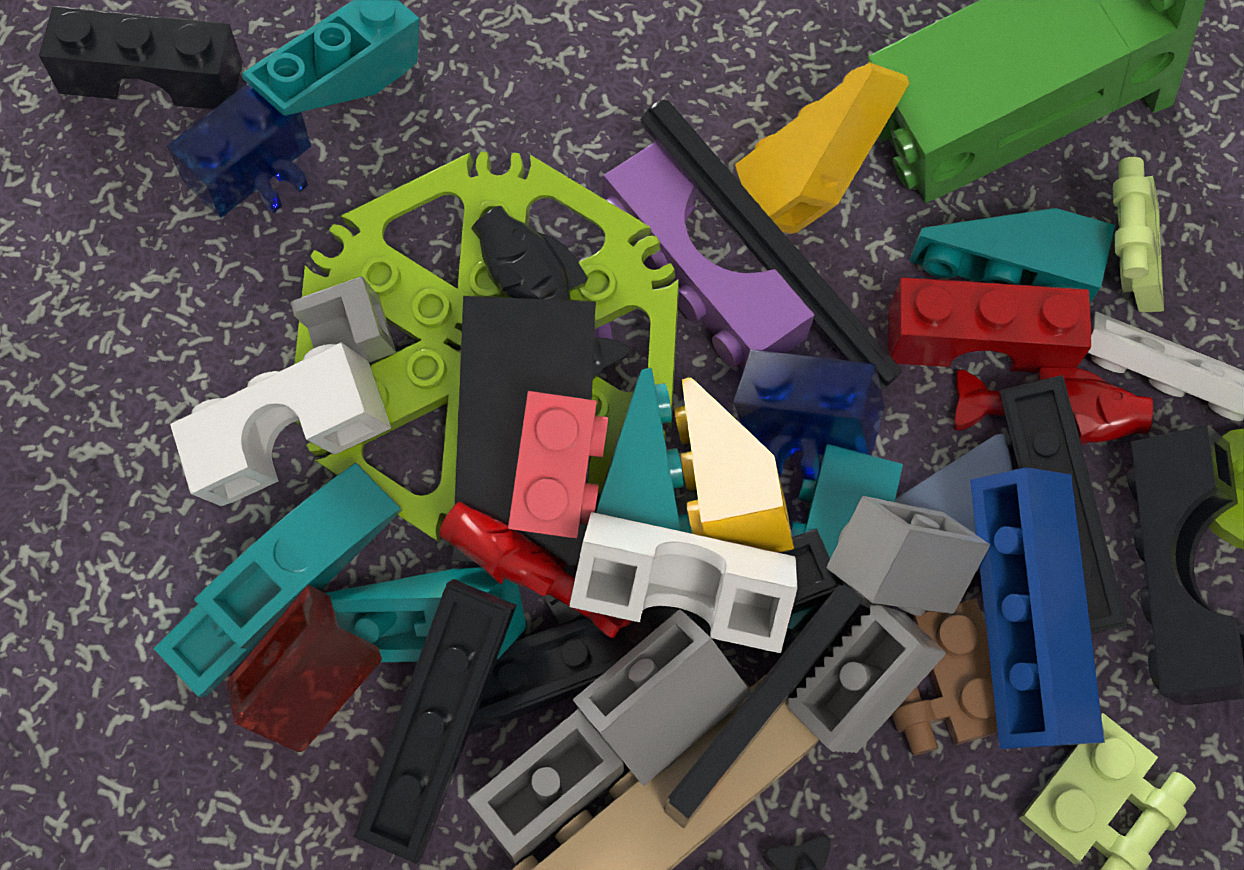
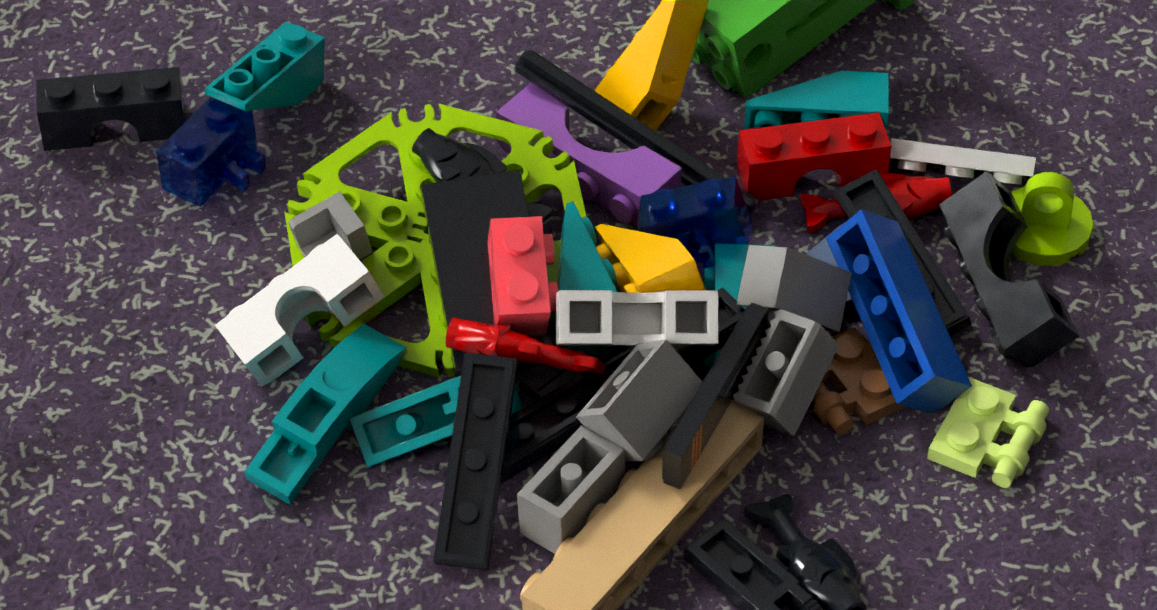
camera: 10 degrees left, 20 degrees down
clear red panel [227,585,382,752] -> none
yellowish green plate [1113,157,1164,312] -> none

